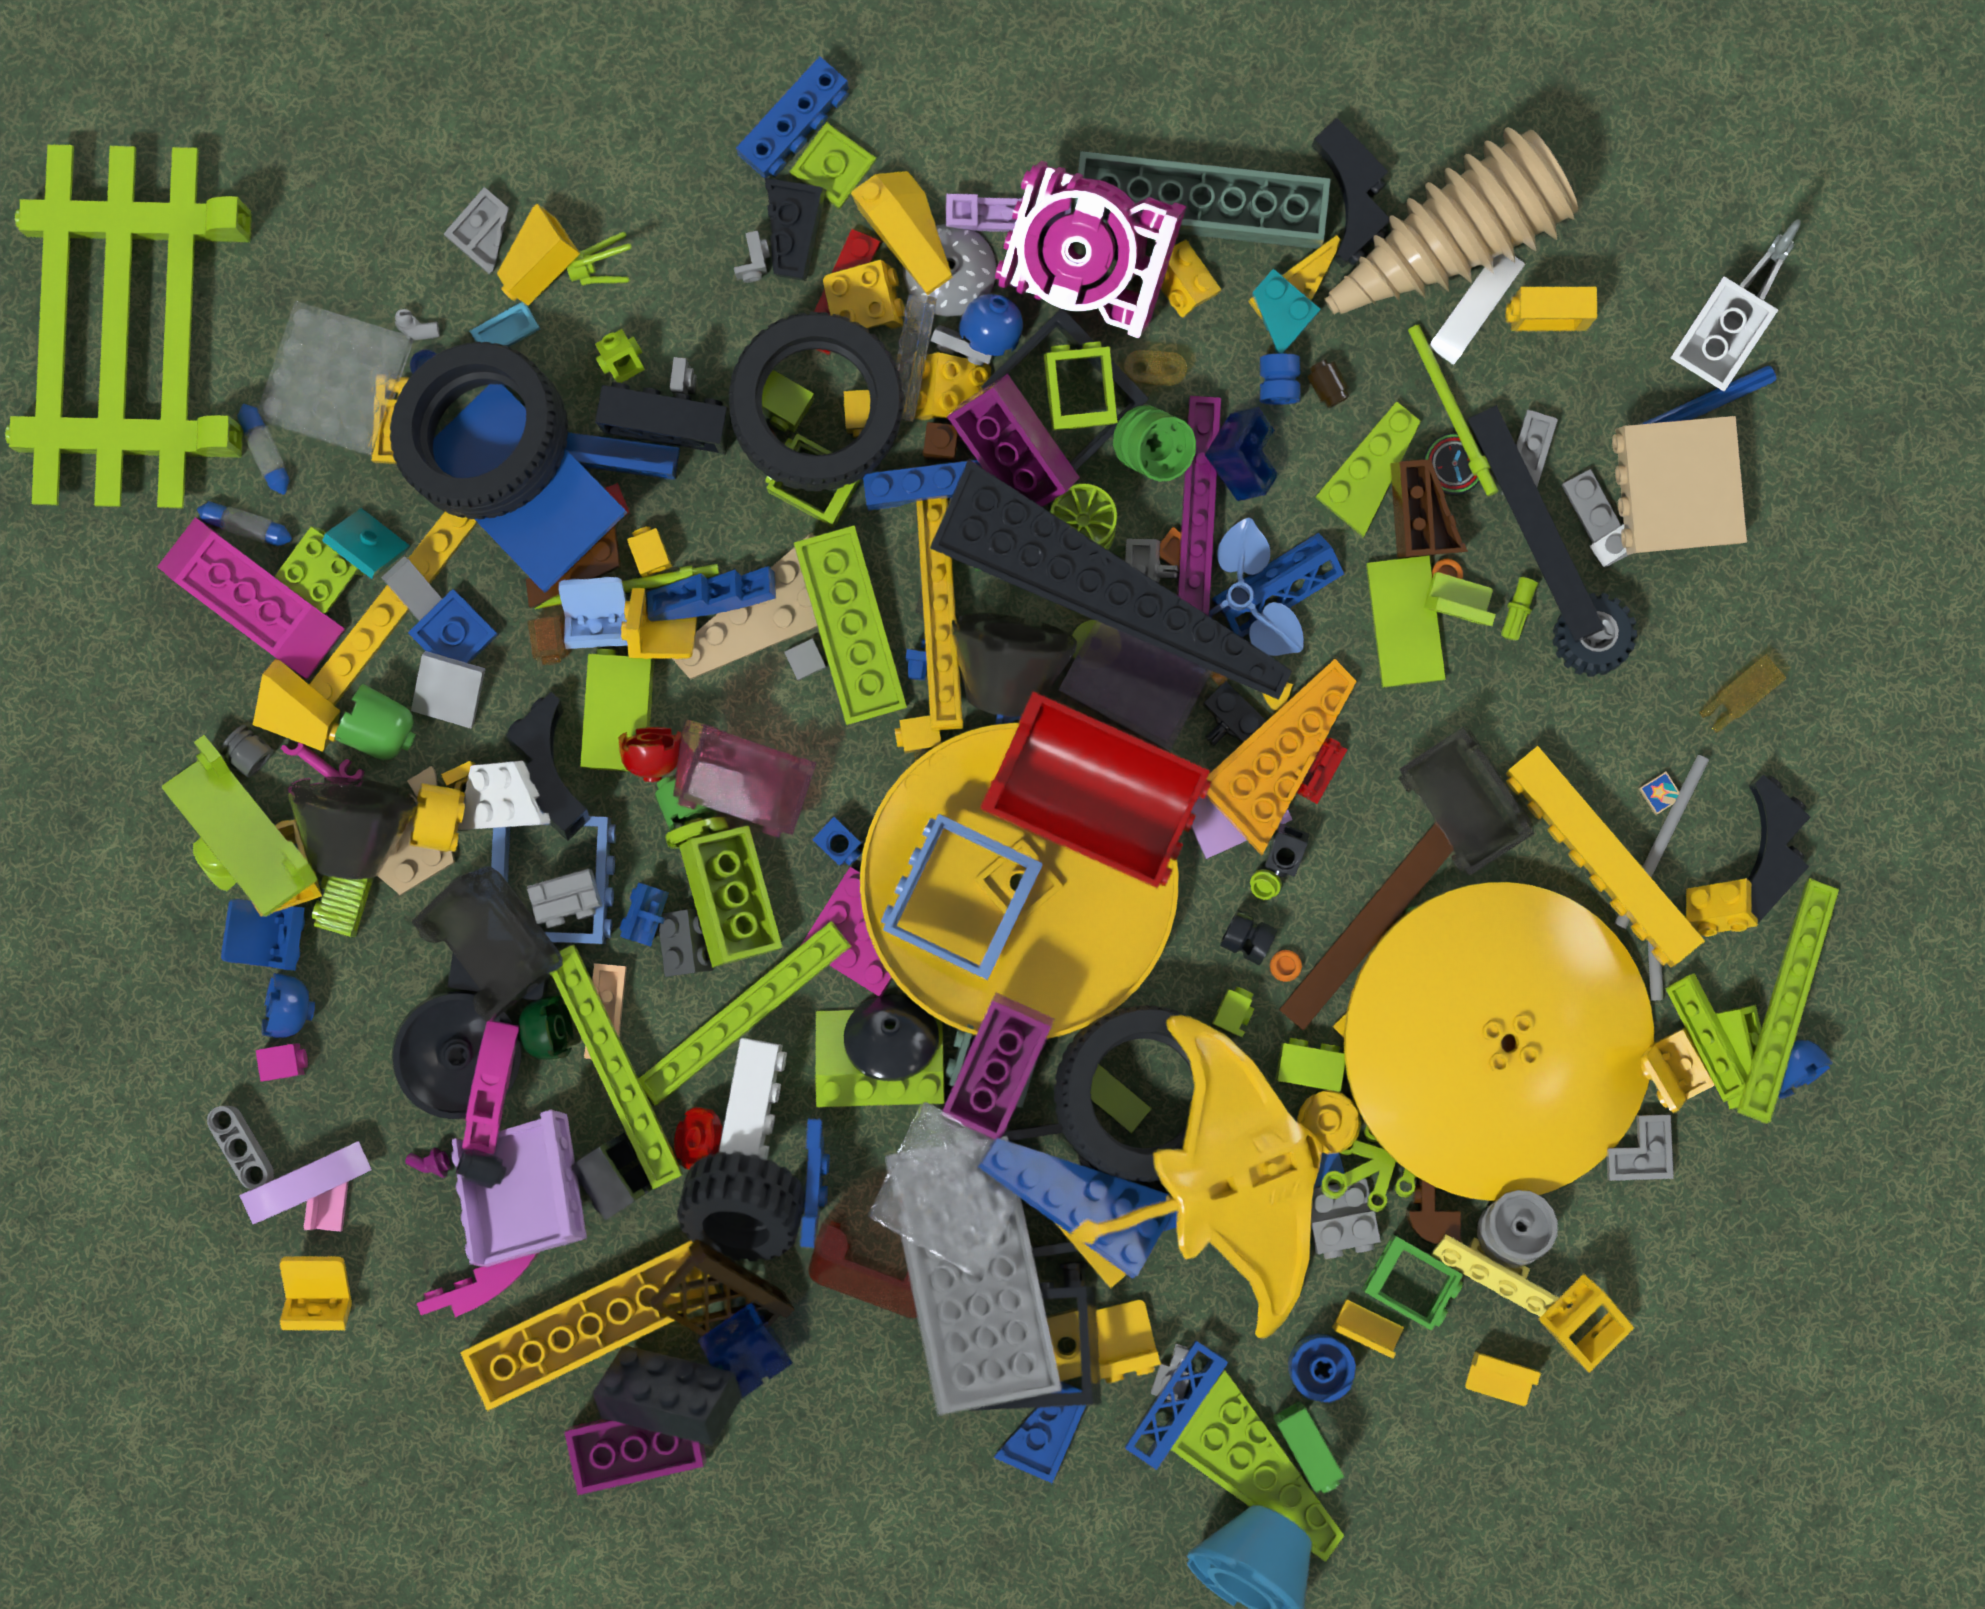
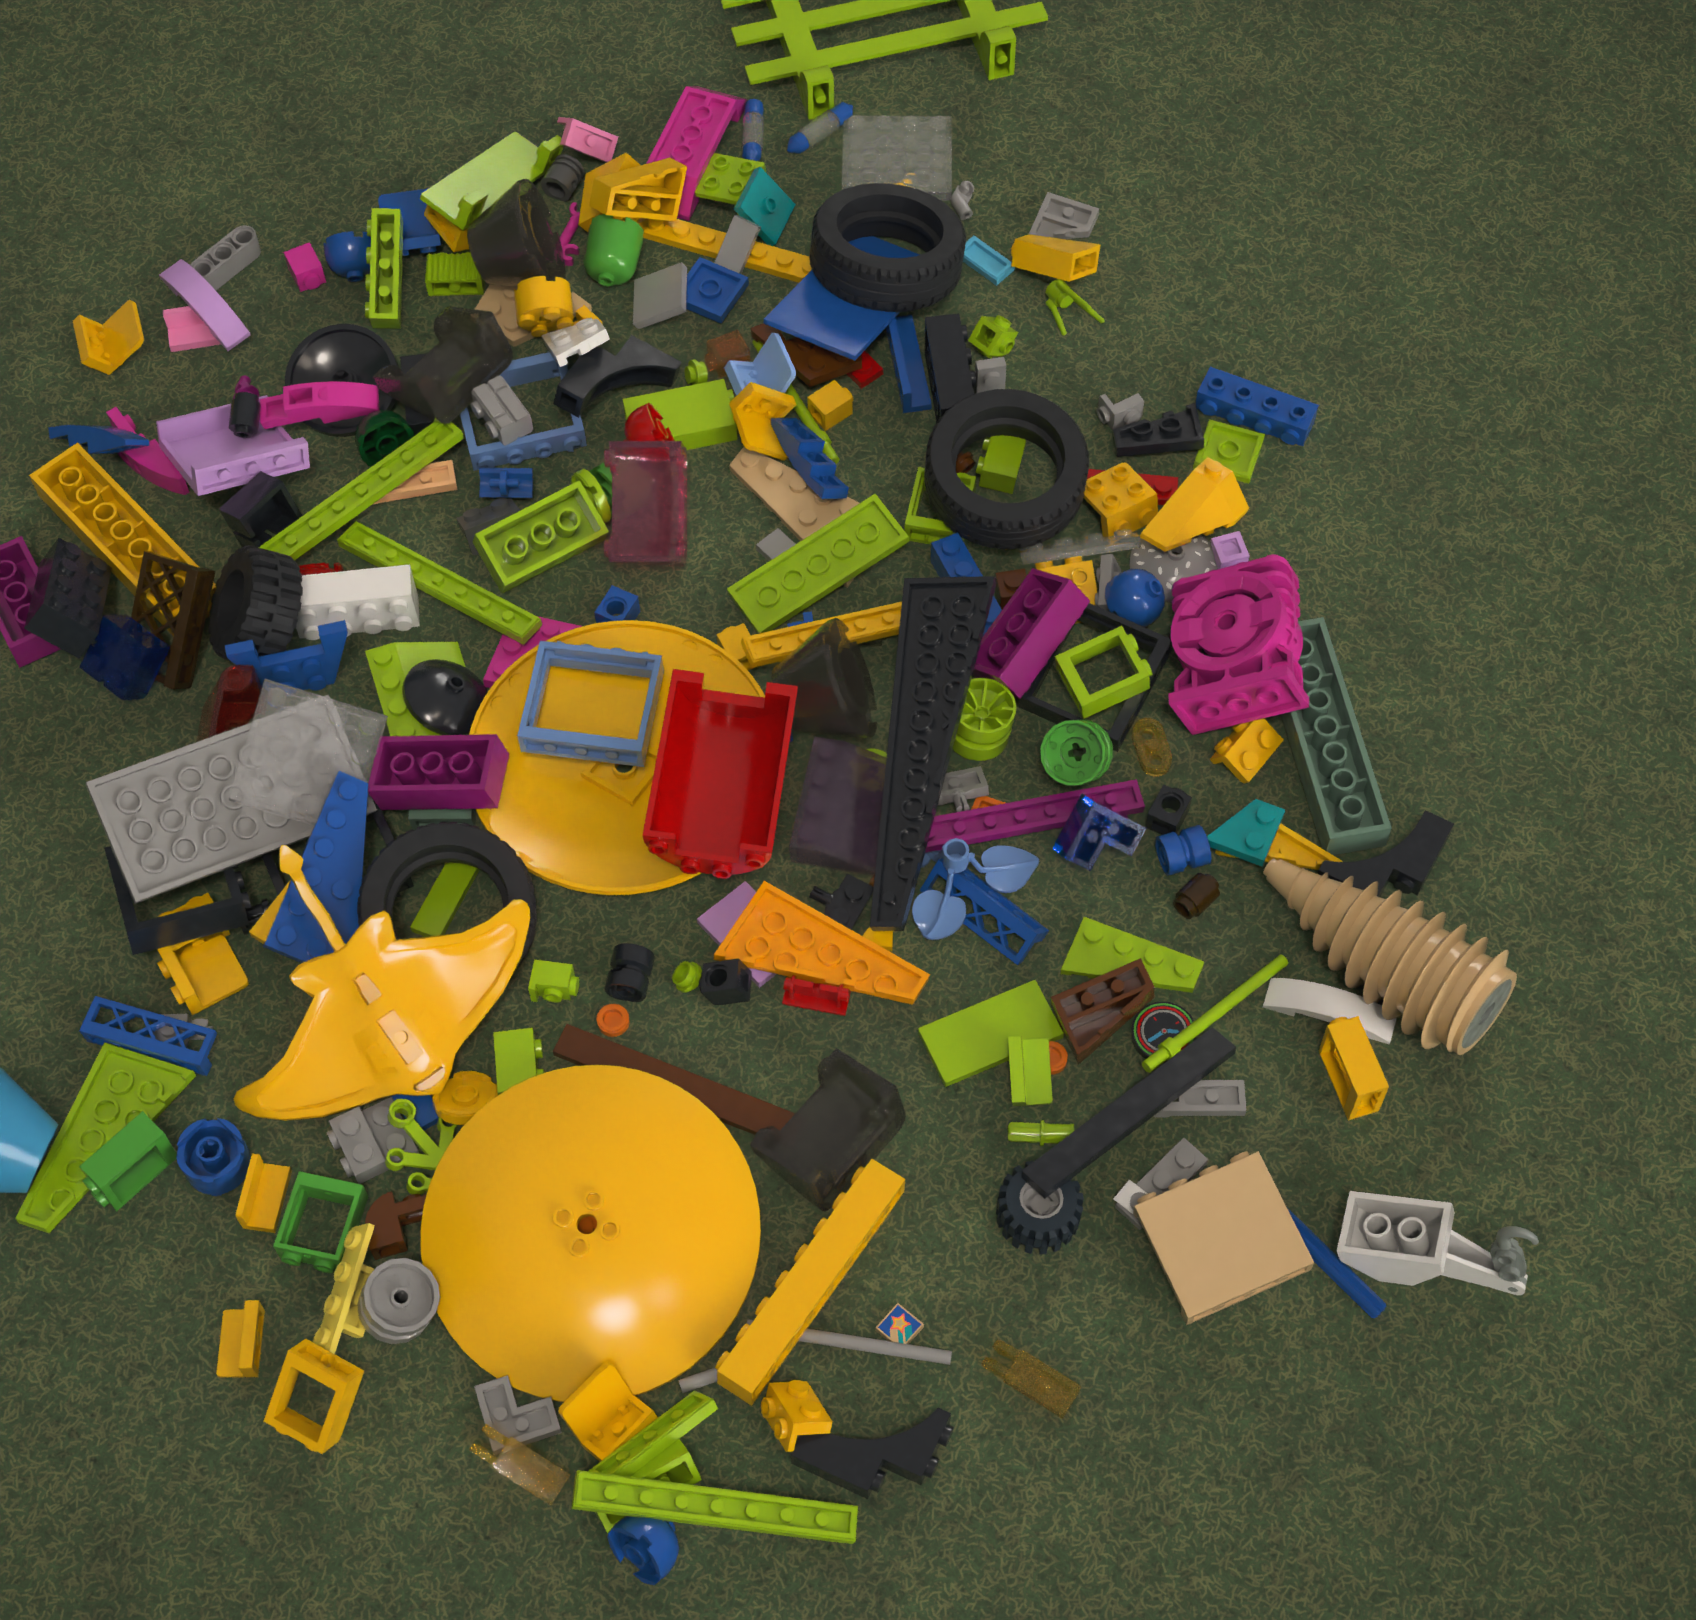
camera: 70 degrees right, 25 degrees down
blue wing [994,1381,1086,1483] -> none
none -> blue slope [48,425,149,454]
none -> lime brick [365,208,403,329]
none -> clear yellow hinge [469,1424,571,1506]
none -> bright pink panel [557,117,618,163]
none -> yellow wedge [589,158,687,221]
none -> lime plate [684,359,708,385]
none -> black brick [1145,784,1192,835]

